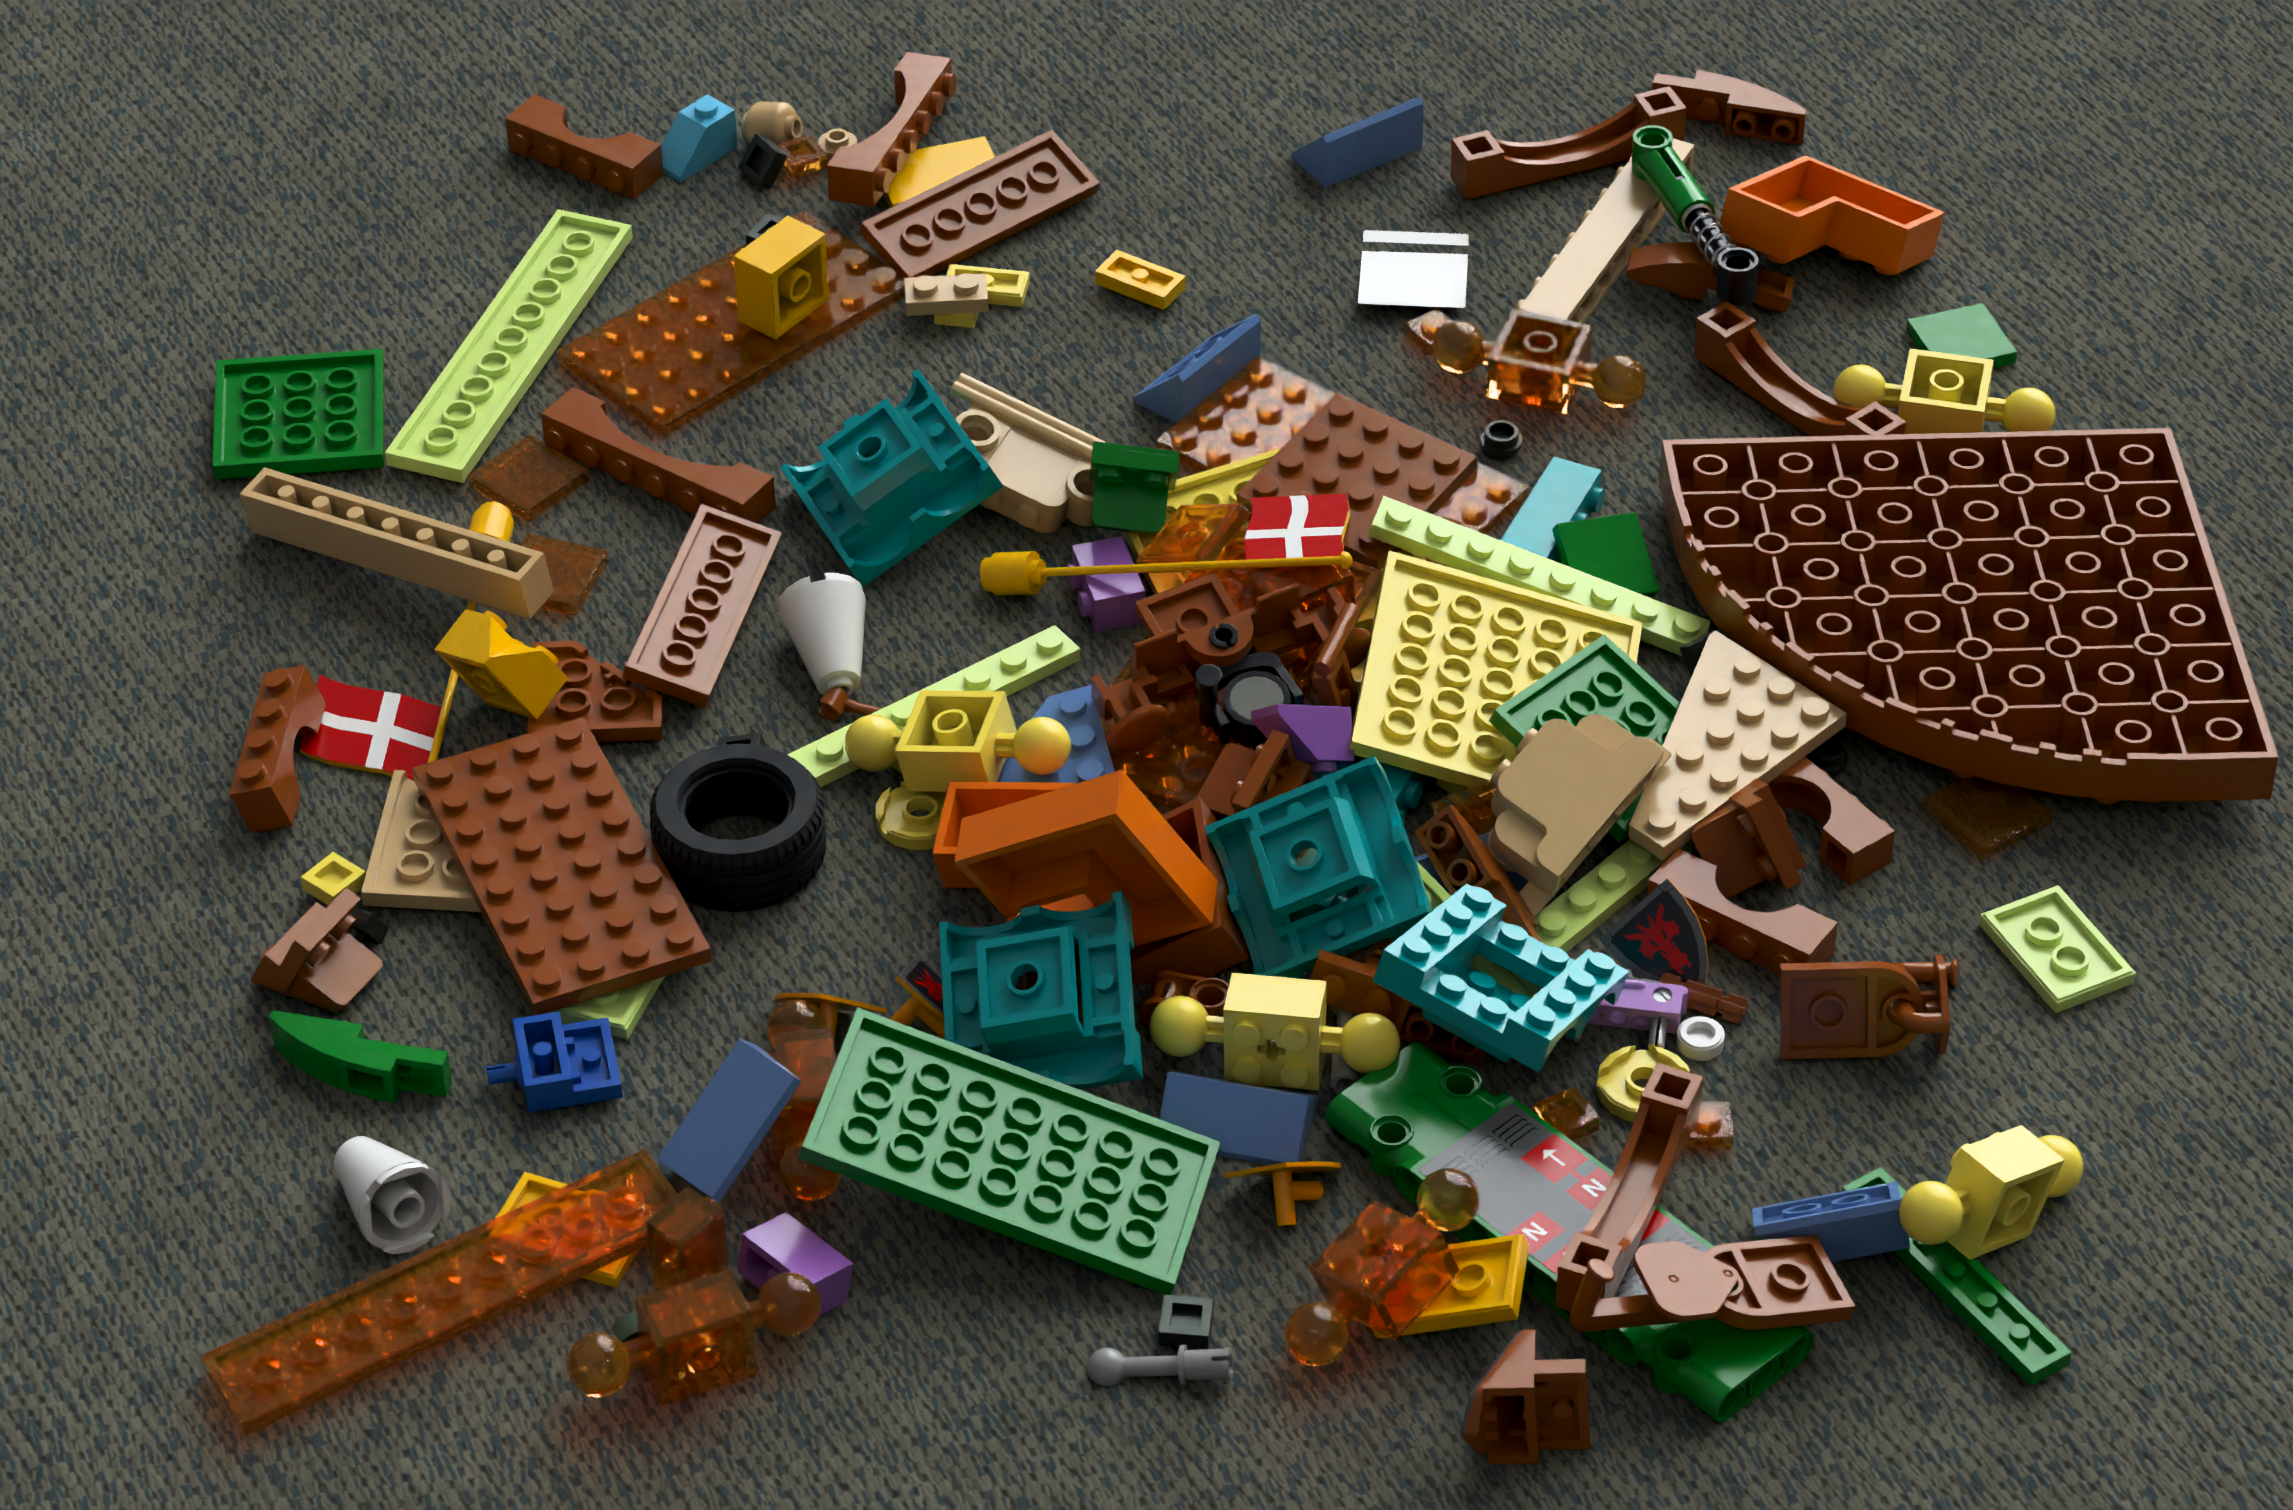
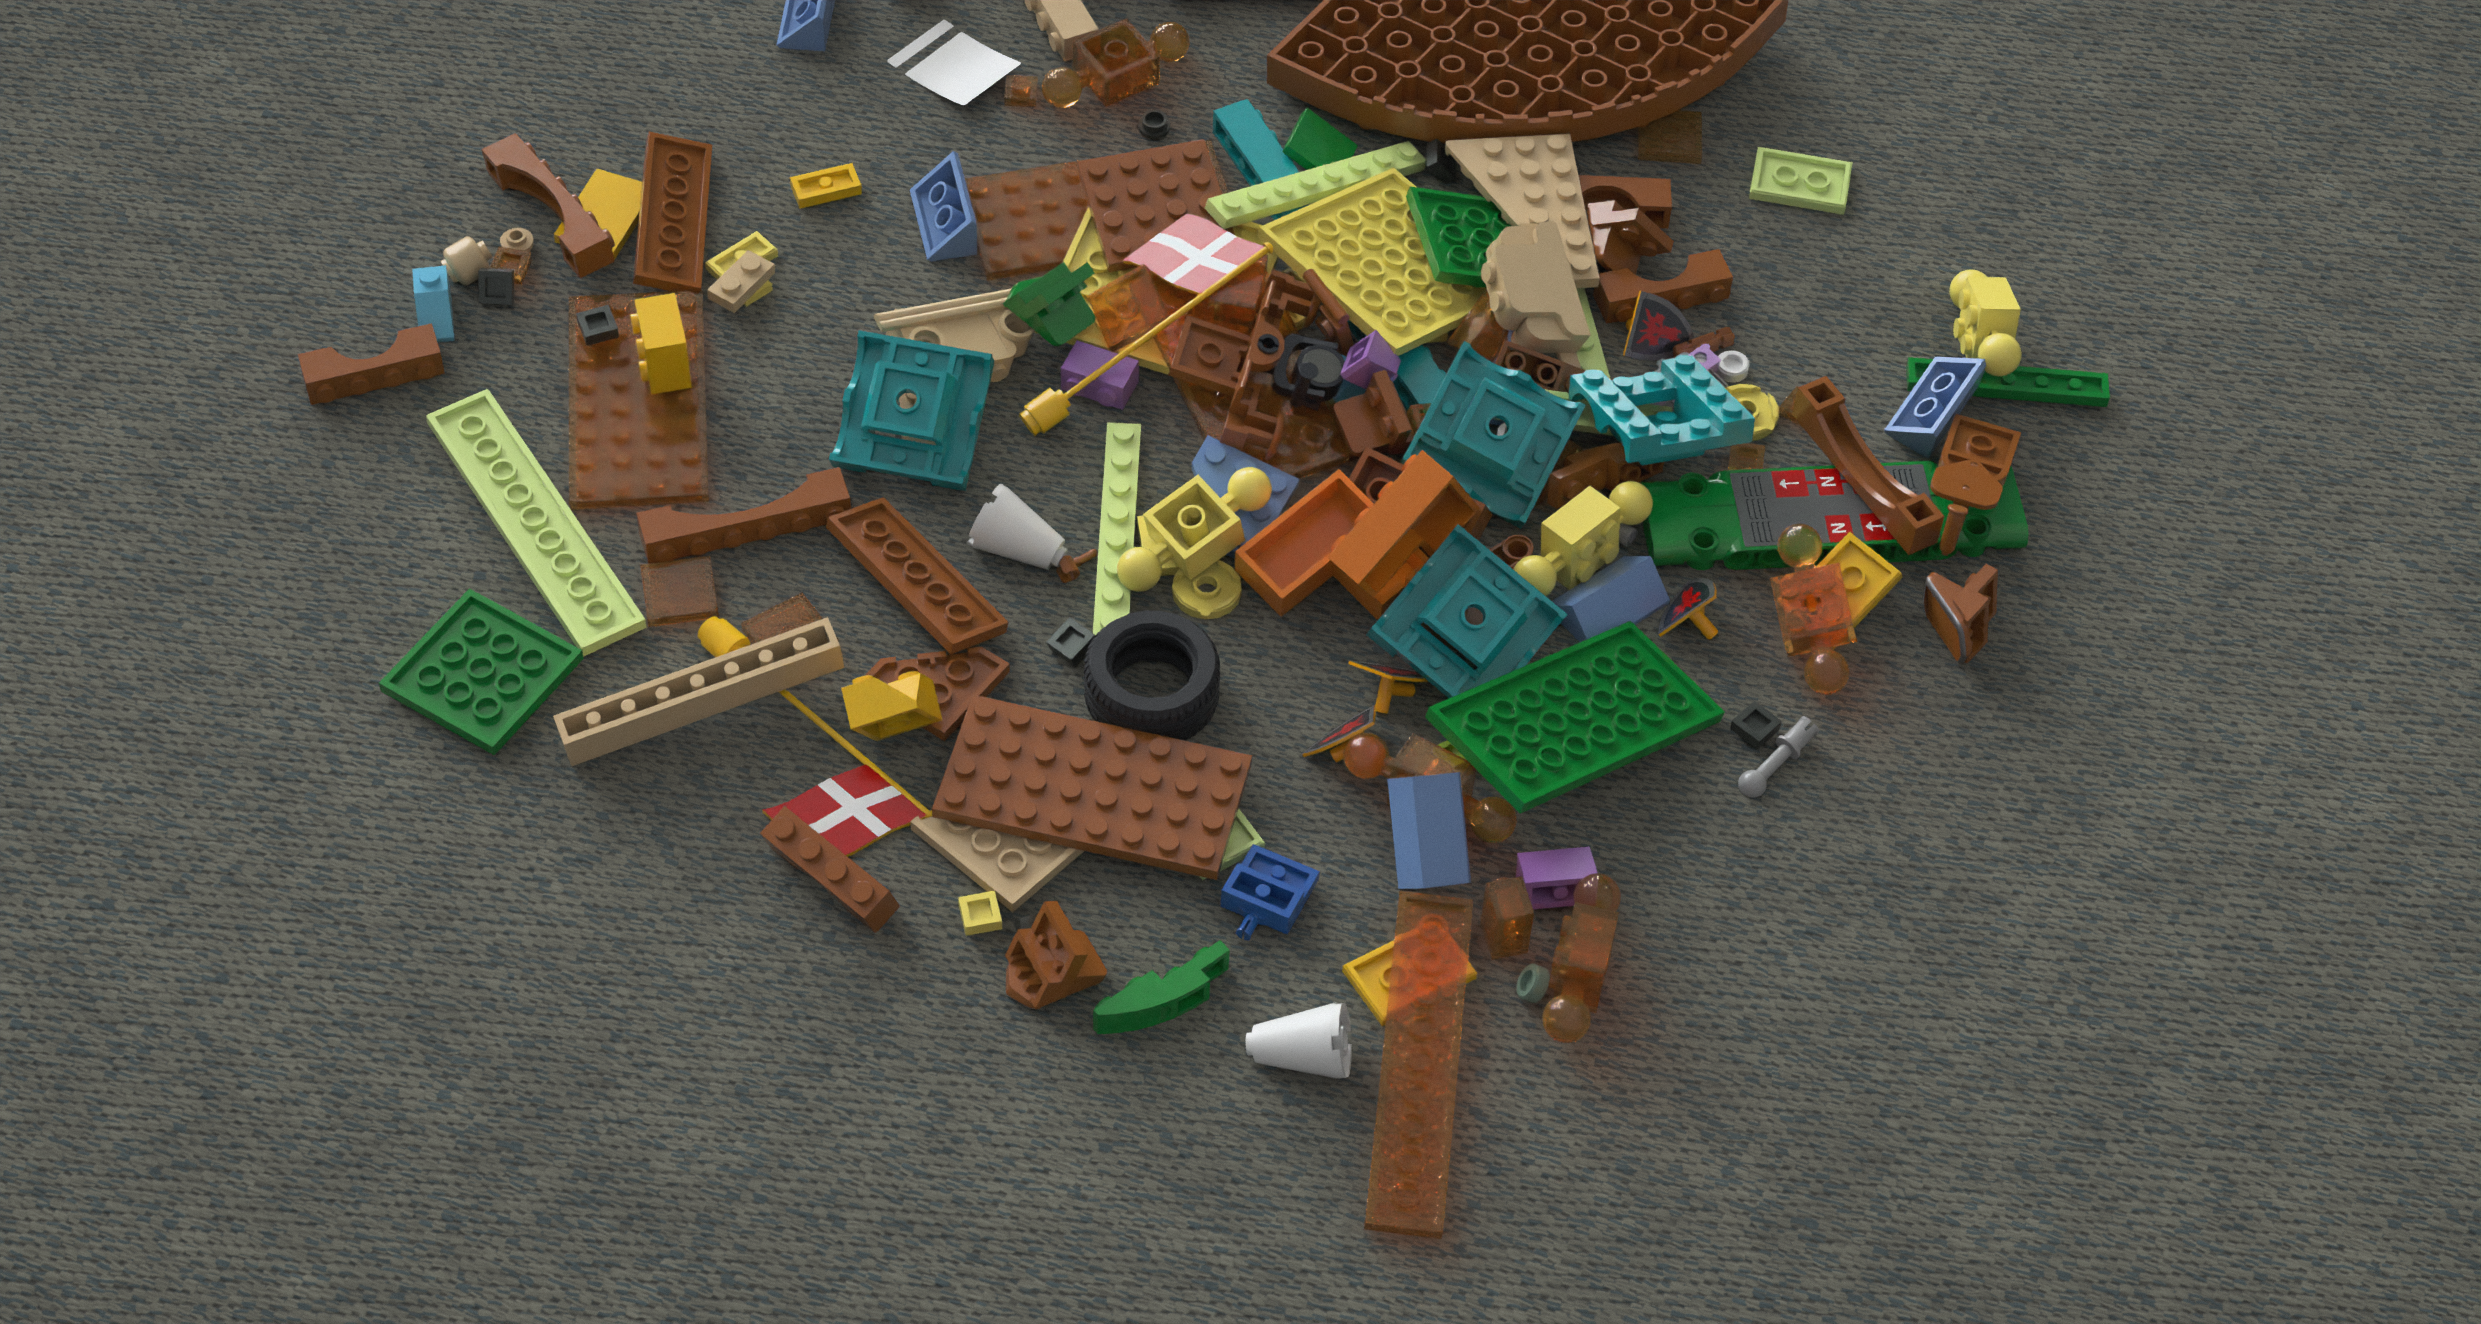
camera: 55 degrees left, 10 degrees up
dark orange plate [1780,955,1960,1059] -> none

